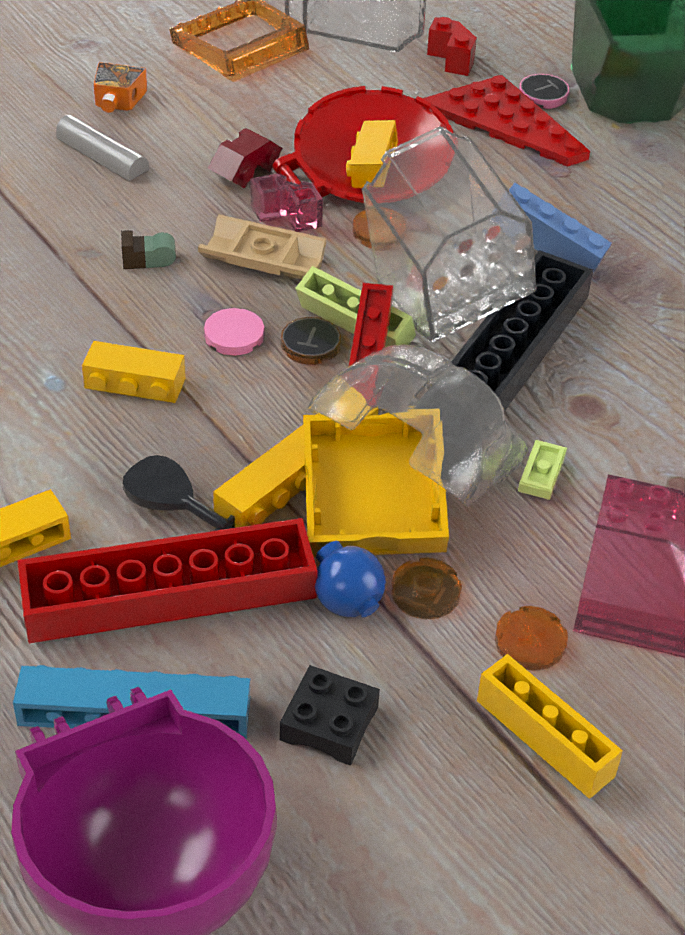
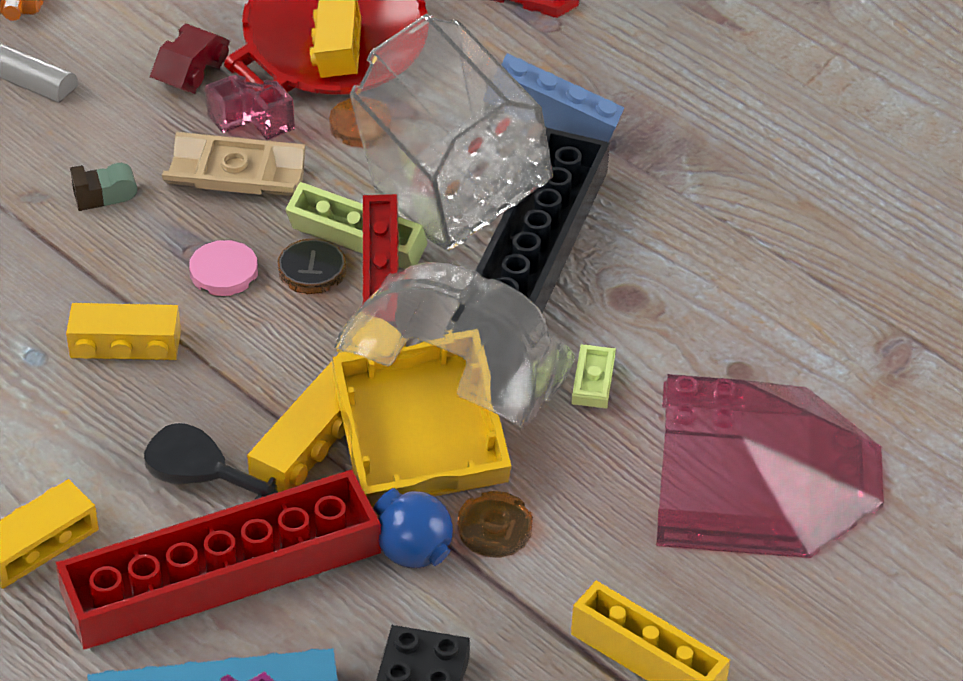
camera: 10 degrees left, 0 degrees up
clear orange tile [495,606,568,671] -> none

